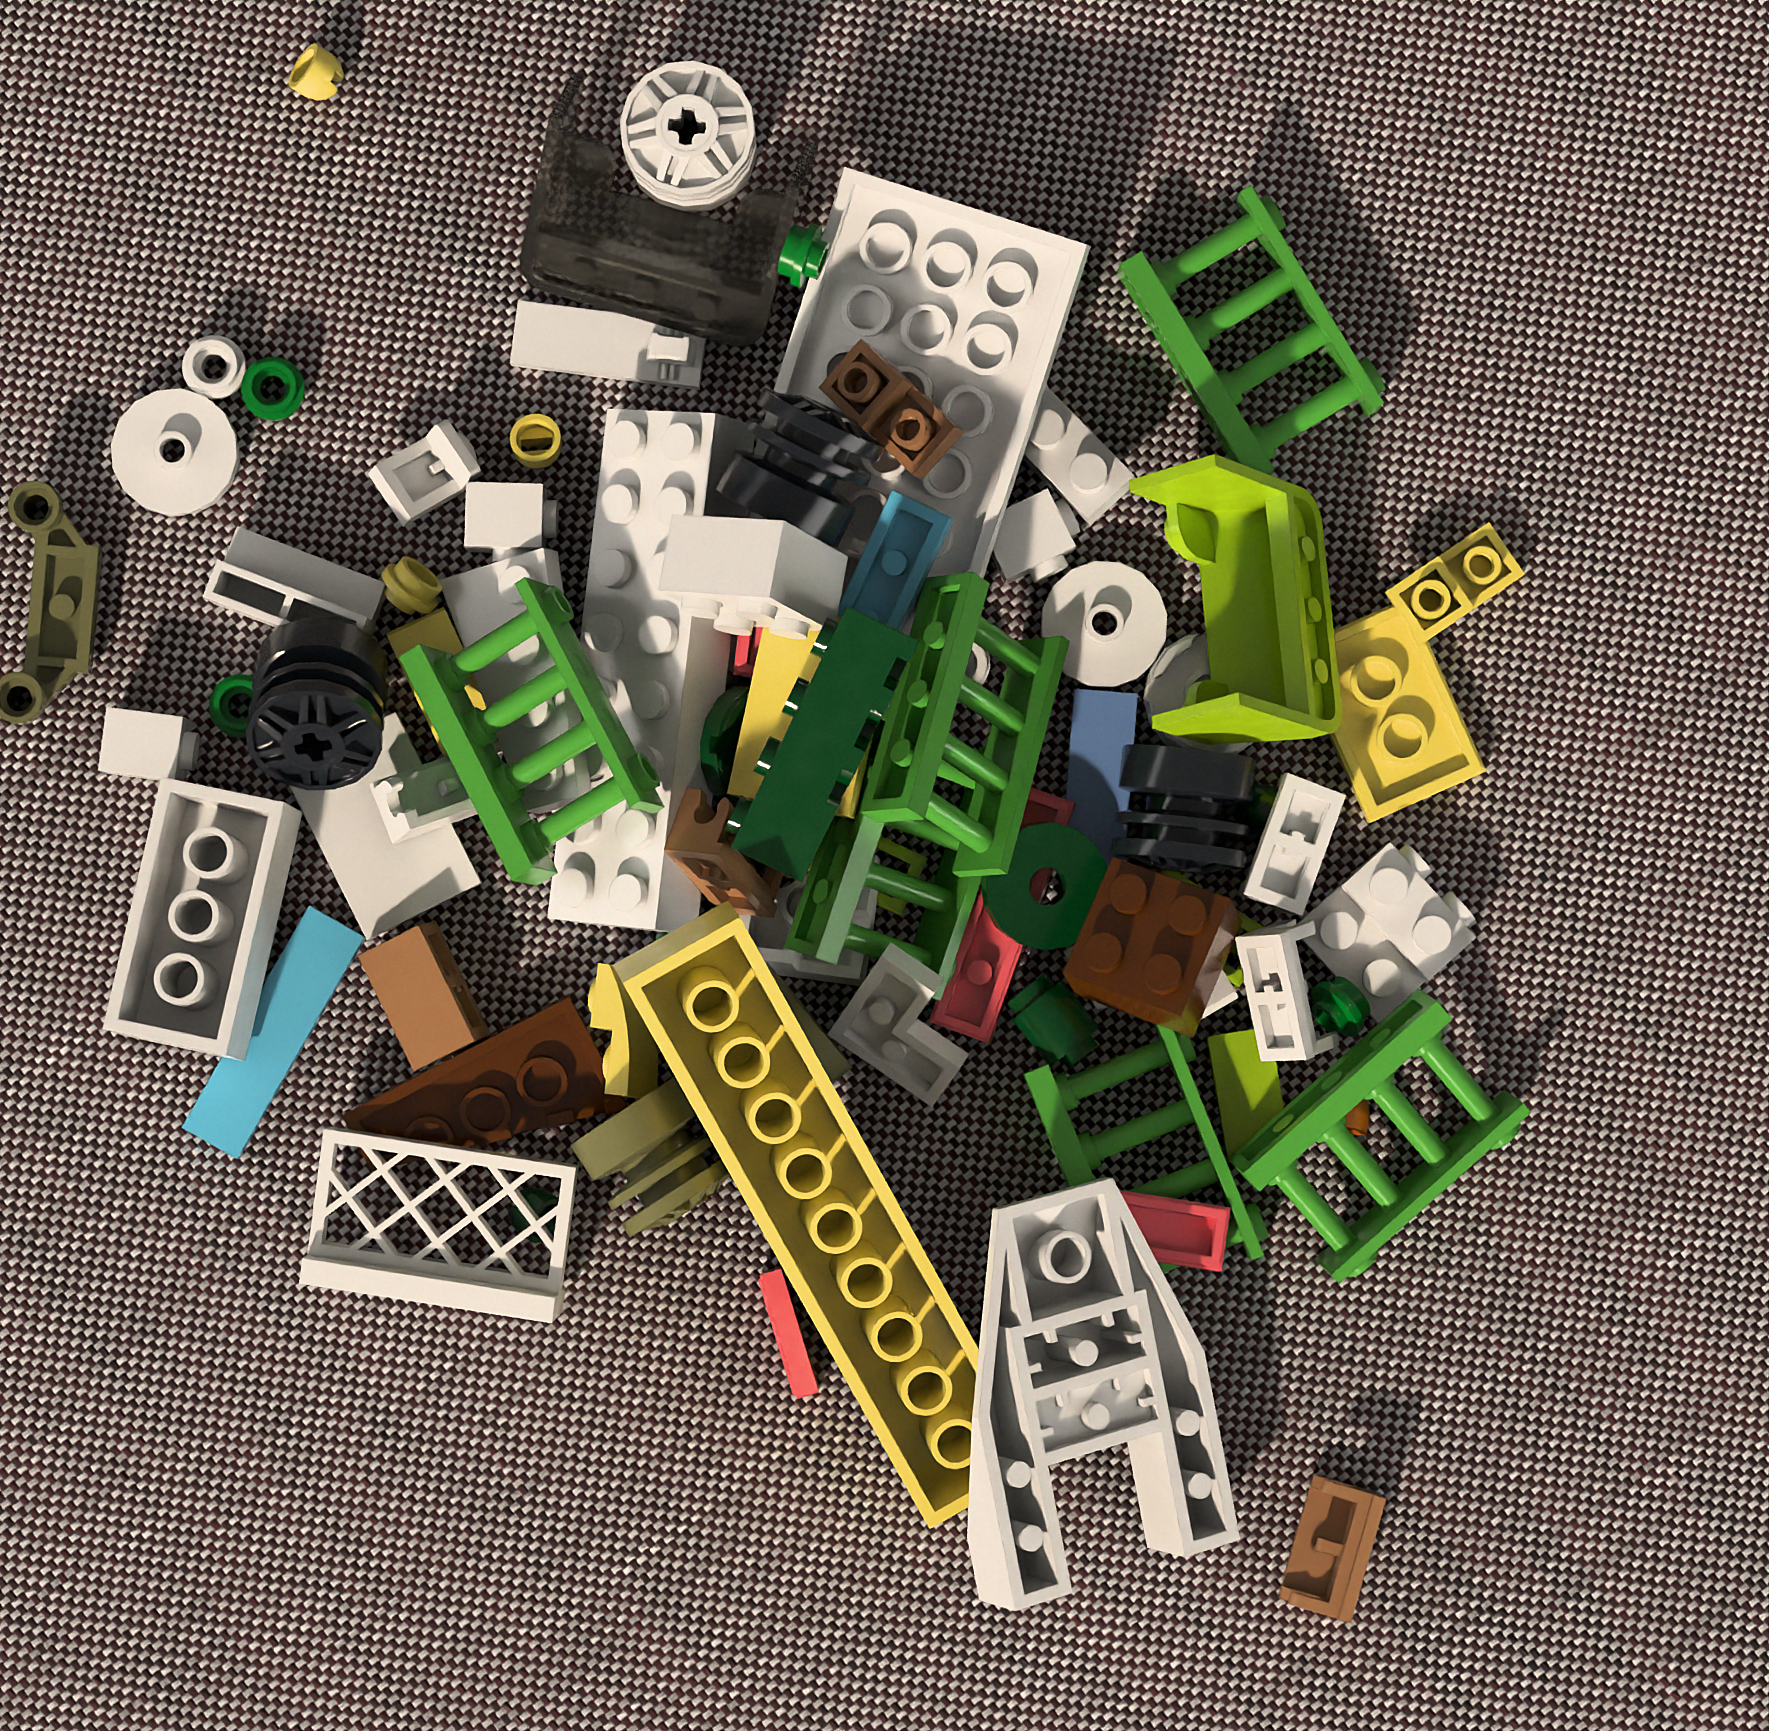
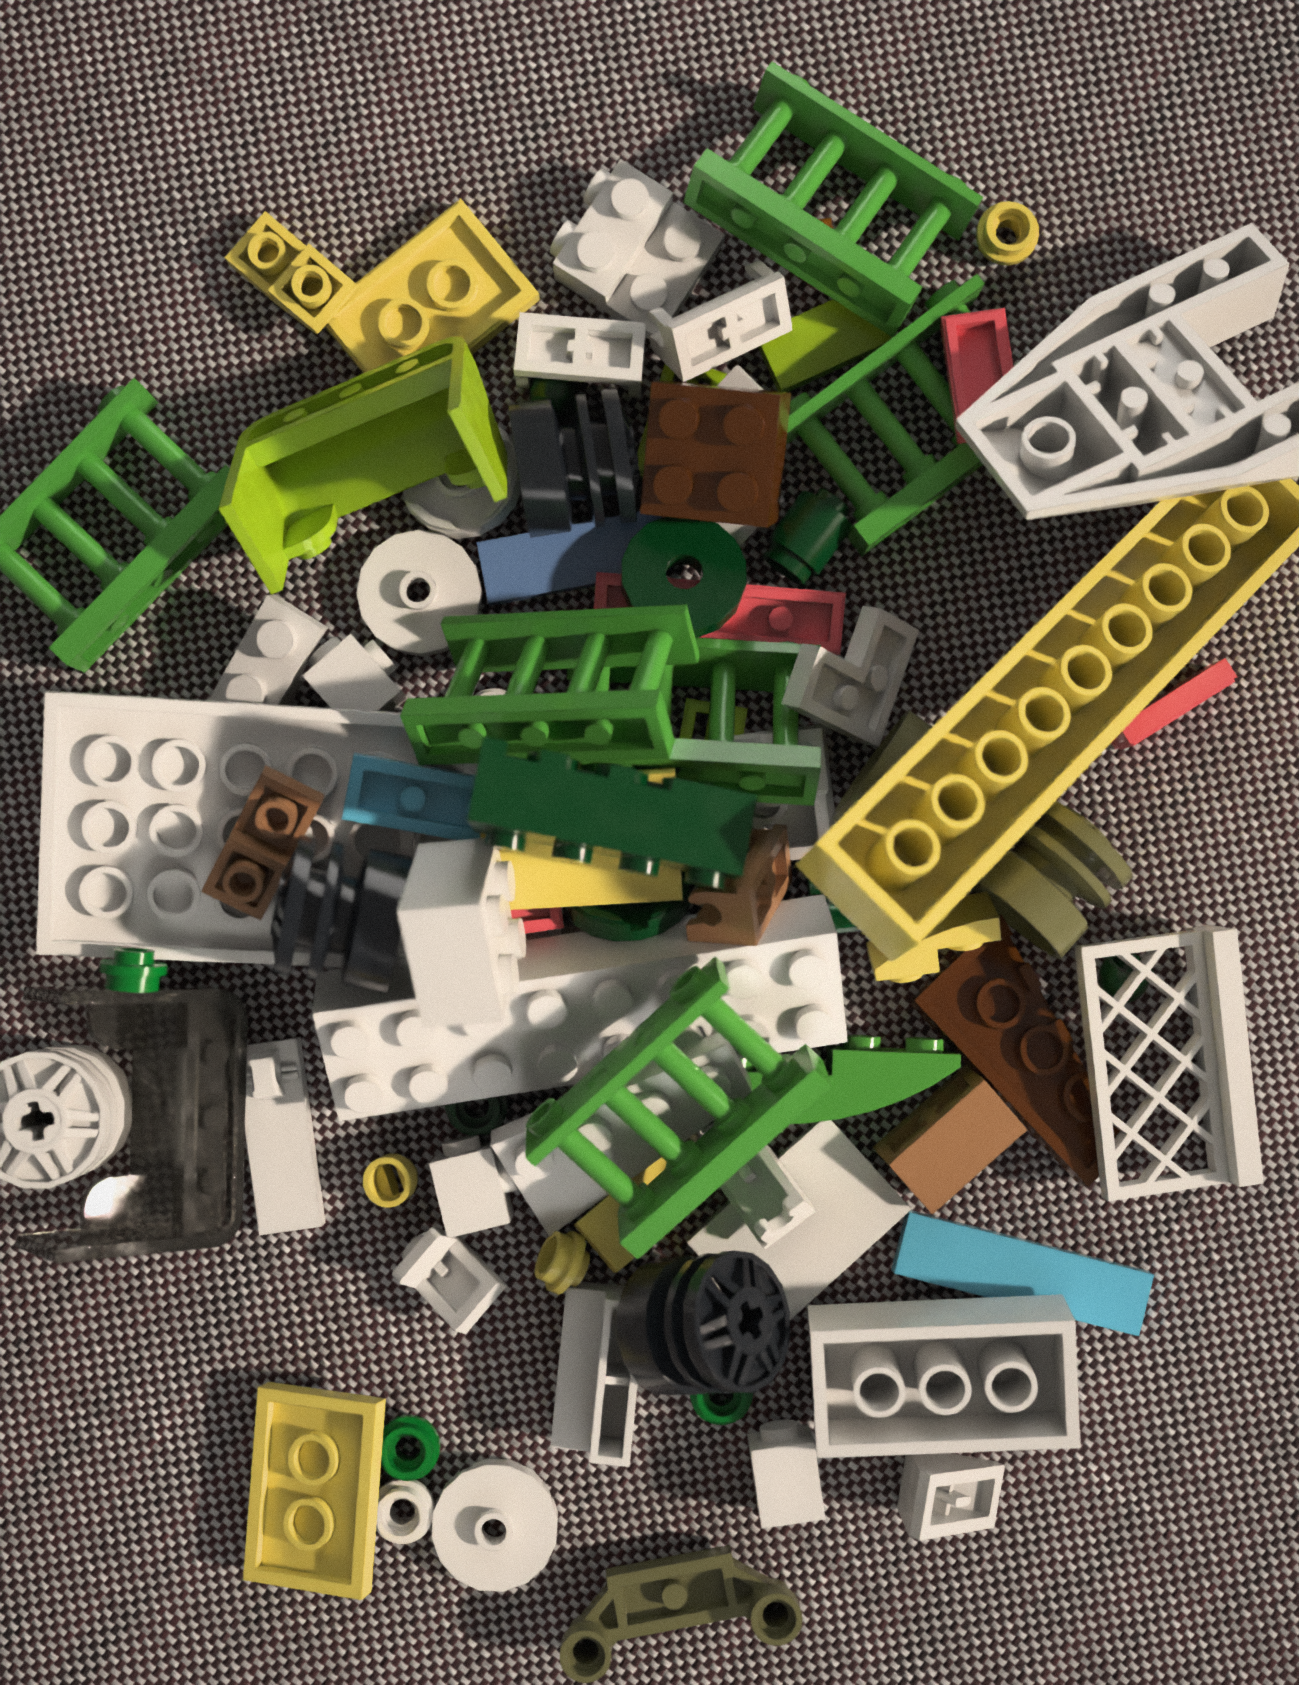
camera: 115 degrees left, 0 degrees up
light yellow hinge [288,43,344,101] -> none
medium nougat hinge [1278,1473,1386,1623] -> none
green plate [1311,976,1371,1037] -> none
none -> light yellow plate [243,1382,386,1600]
none -> dark green plate [445,1095,509,1136]
none -> bright green slope [740,1035,961,1124]
none -> white slope [897,1453,1005,1541]
none -> light yellow plate [976,201,1039,266]

